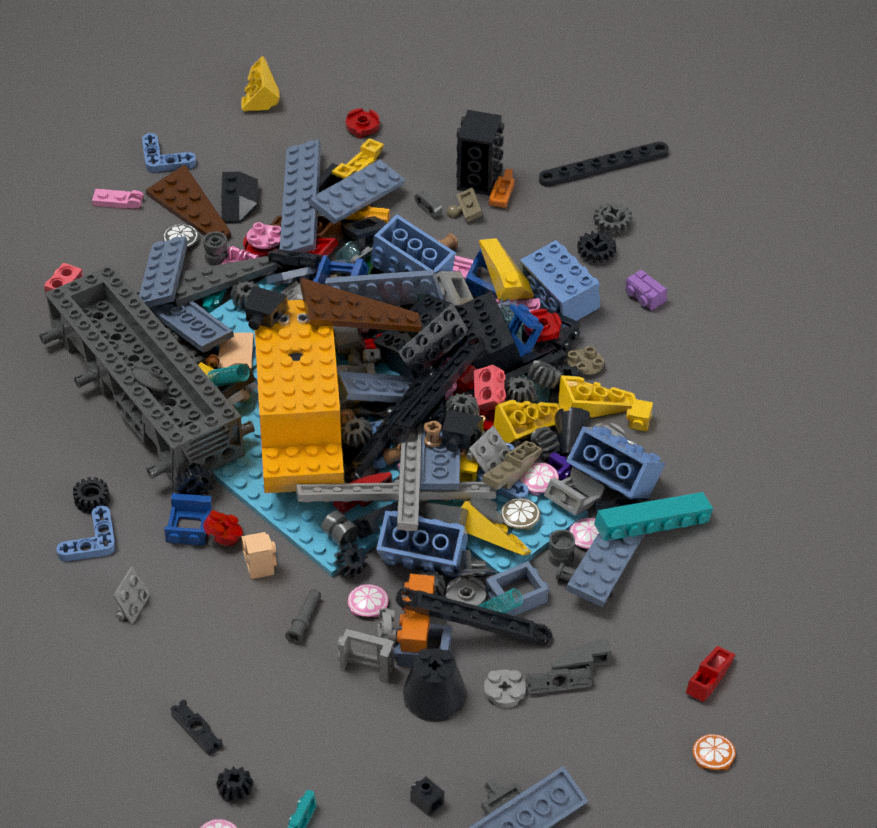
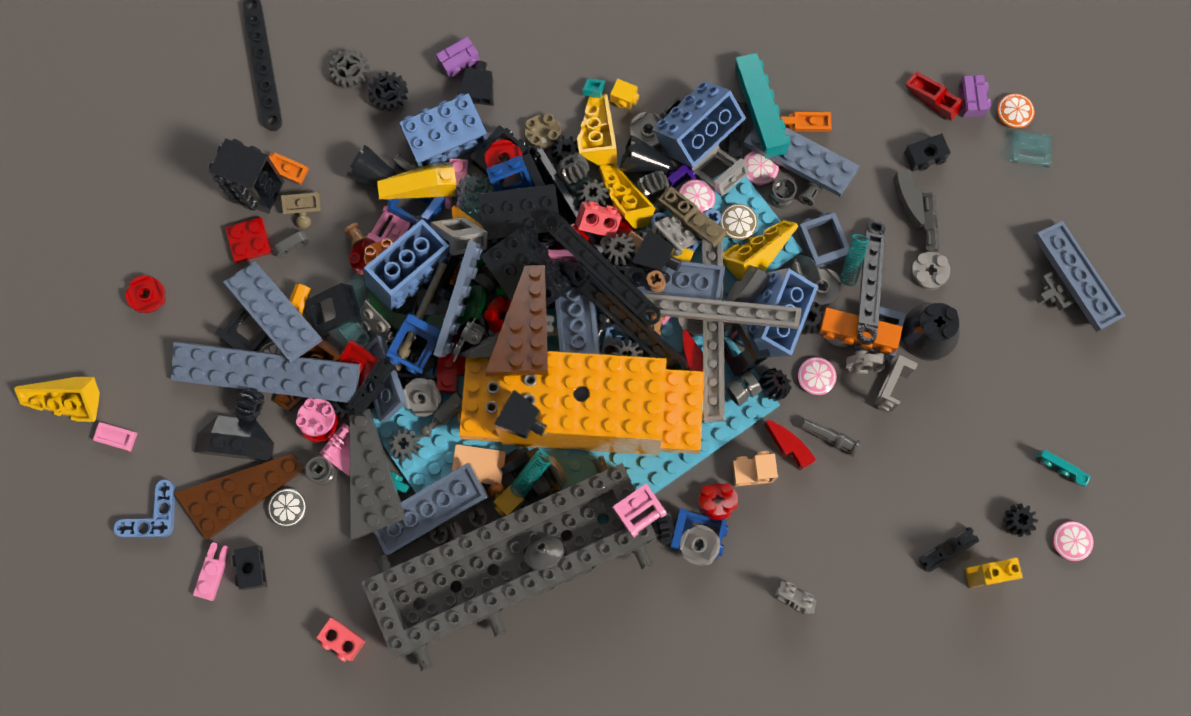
camera: 80 degrees left, 30 degrees up
medium blue beam [56,506,115,561] -> none
black tyre [73,477,110,514] -> none
sand blue plate [139,236,188,308] -> none
yellow slope [332,138,384,179] -> none
black brick [410,776,444,816] -> none
dark grey dish [470,497,503,524] -> none
none -> bright pink tile [93,422,138,452]
none -> red plate [225,217,272,264]
none -> black brick [232,546,267,591]
none -> black gear [234,388,264,421]
none -> black cone [346,145,398,188]
none -> black torso [458,61,494,106]
none -> teal plate [583,78,606,98]
none -> bright pink plate [612,484,667,538]
none -> light grey plate [680,525,720,566]
none -> red slope [764,419,816,470]
none -> orange hinge [780,112,832,132]
none -> black brick [904,133,951,172]
none -> medium lavender brick [959,75,991,118]
none -> yellow hips [964,558,1023,588]
none -> clear light blue plate [1011,131,1052,168]

